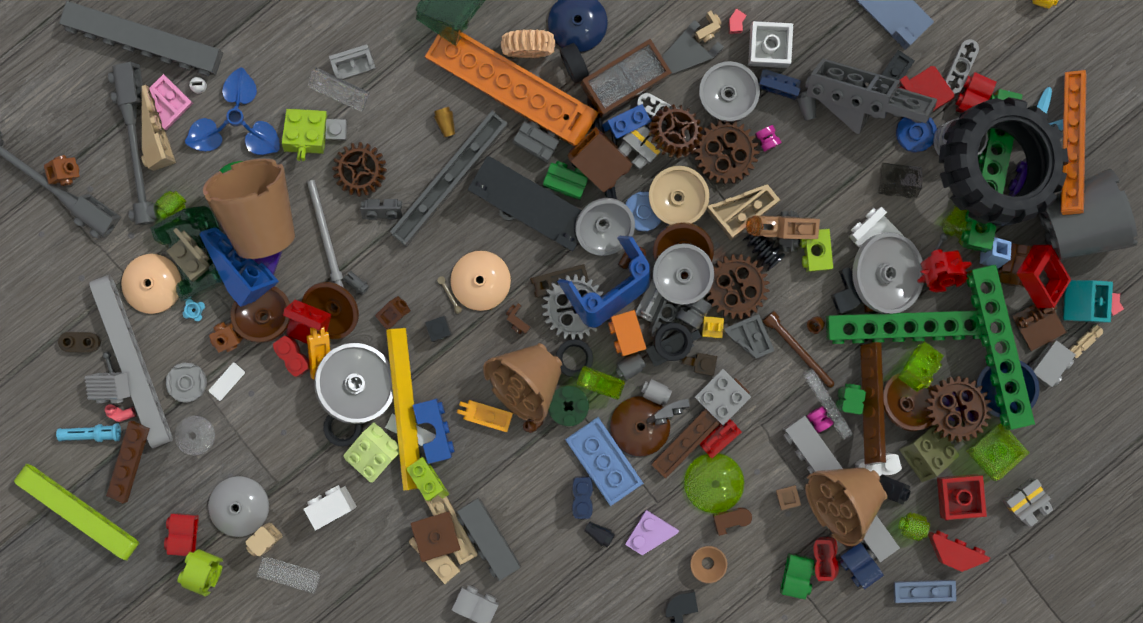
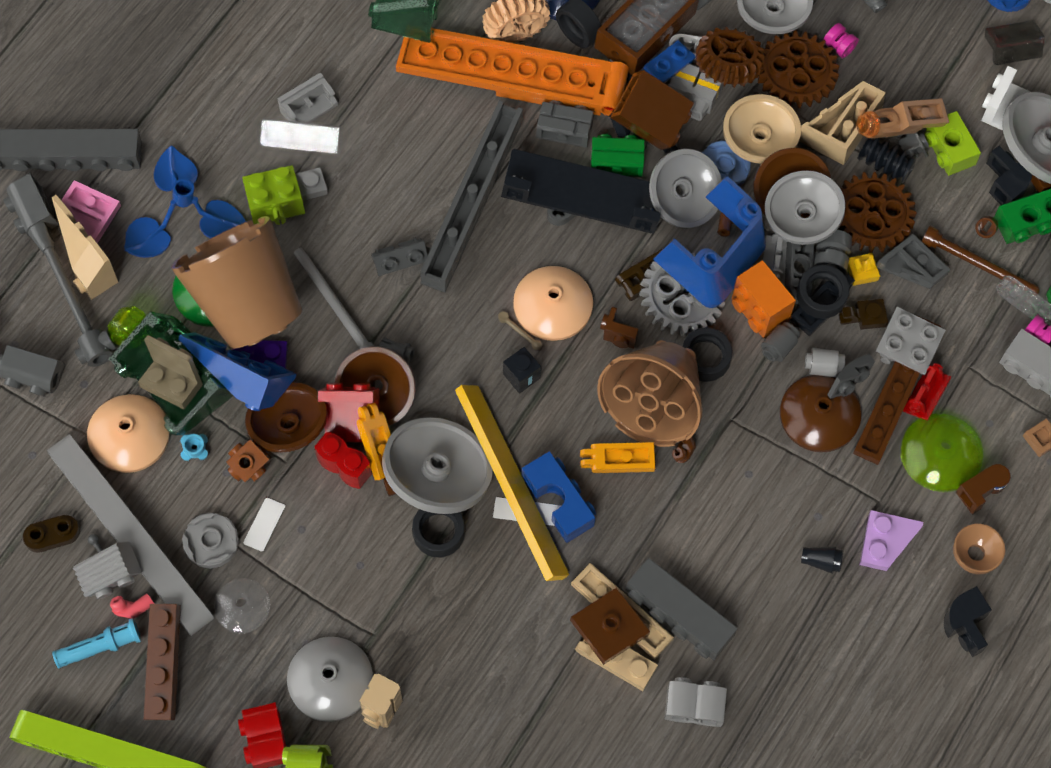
camera: 20 degrees left, 20 degrees down
white hinge [189,77,207,94] -> none
clear plate [257,556,322,594] -> none
white brick [304,485,357,530] -> none
reddish brown gear [332,142,387,197] -> none
yellowish green bracket [344,423,399,482] -> none
reddish brown bracket [375,296,411,330] -> none
lime bracket [407,457,449,501] -> none
pearl gold cone [434,107,455,137] -> none
dark green brick [549,386,589,427] -> none
medium blue tile [565,417,644,506] -> none
dark blue brick [572,476,593,519] -> none
clear neon green brick [577,366,625,400] -> none

